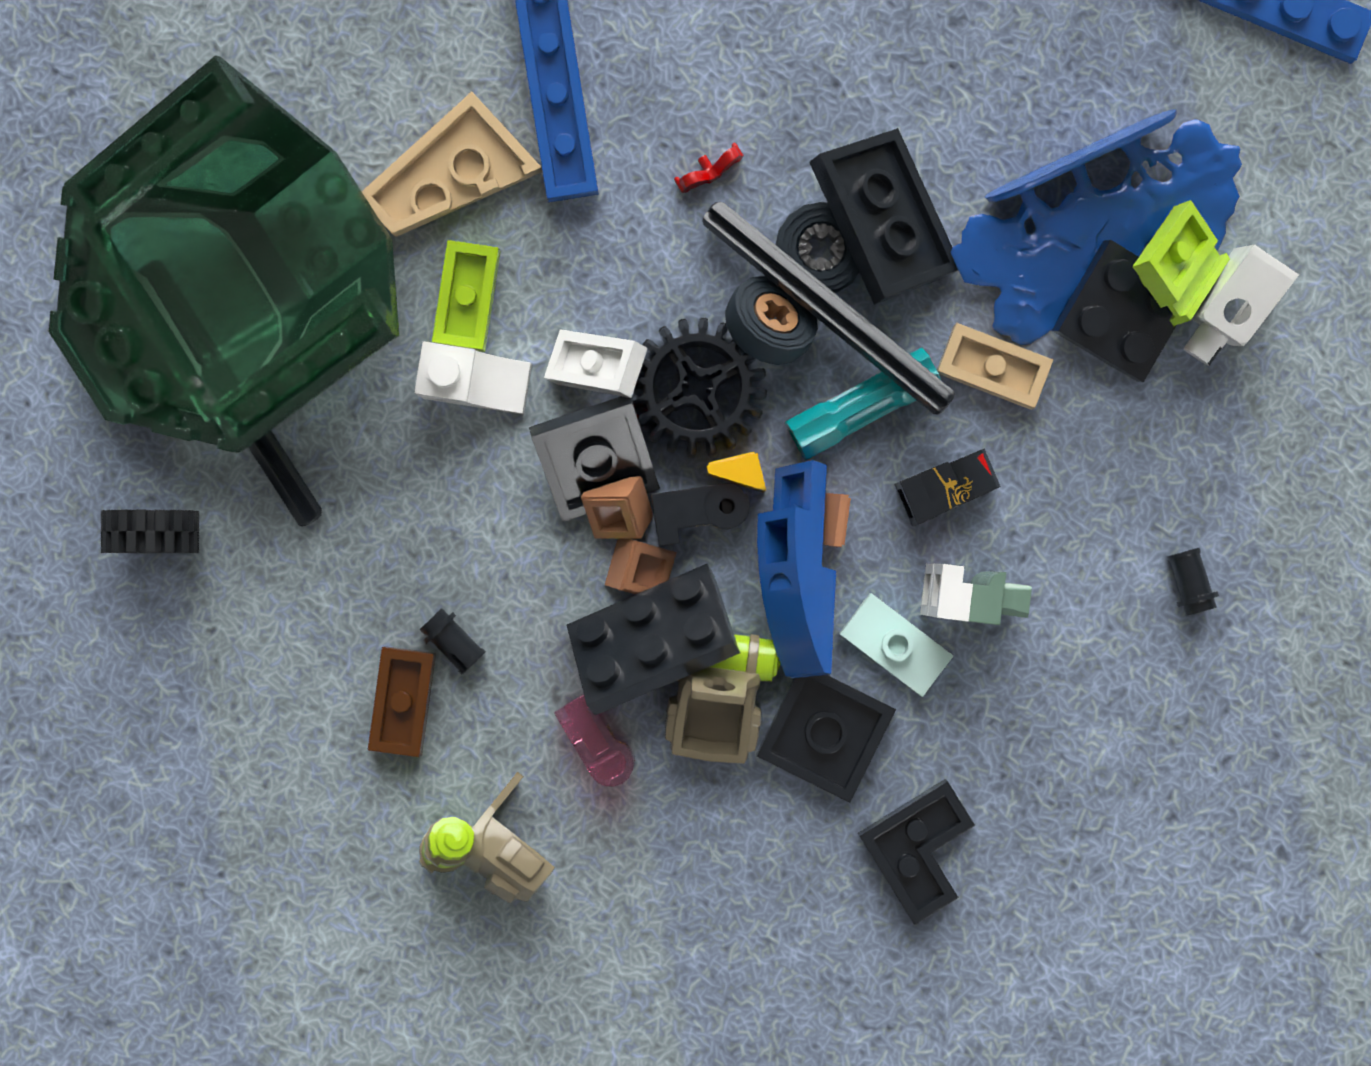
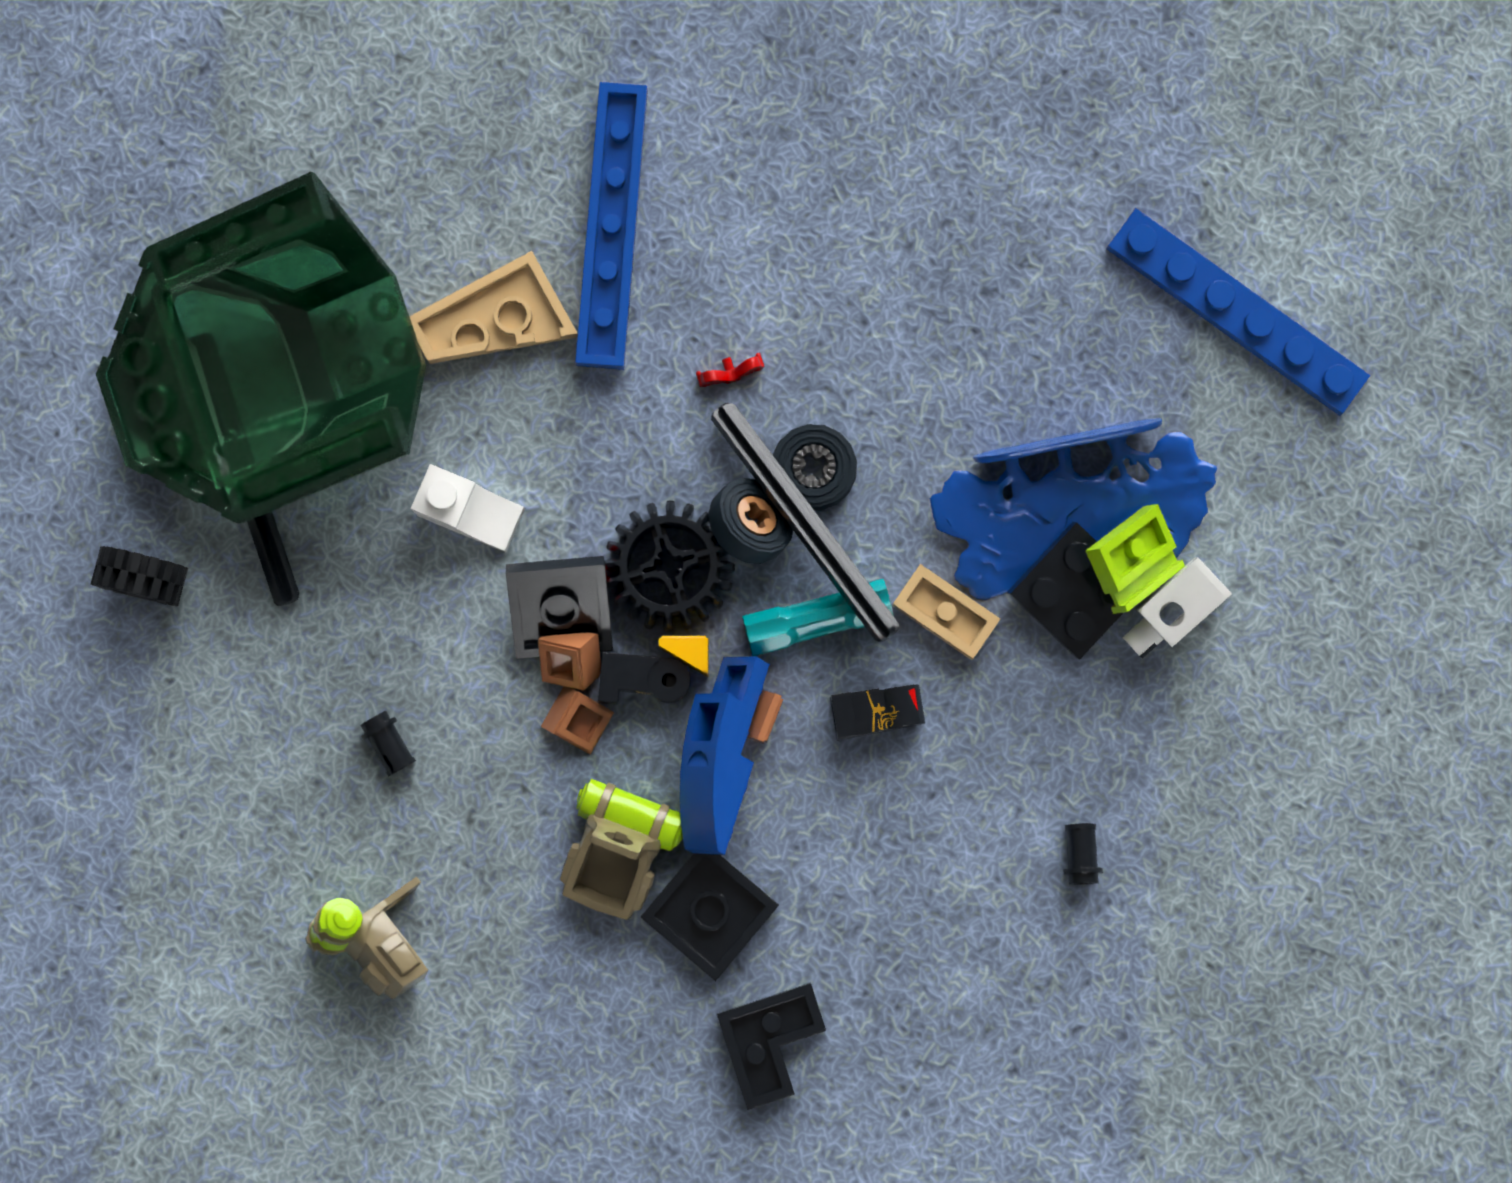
camera: 10 degrees right, 5 degrees down
reddish brown plate [368,646,436,757] -> none
lime plate [432,240,501,352] -> none
white plate [544,330,648,398] -> none
clear pink leg [554,693,635,787] -> none
black plate [566,564,740,715] -> none
black plate [809,128,958,305] -> none
light aqua plate [839,593,953,697] -> none
hips [920,564,1032,625] -> none

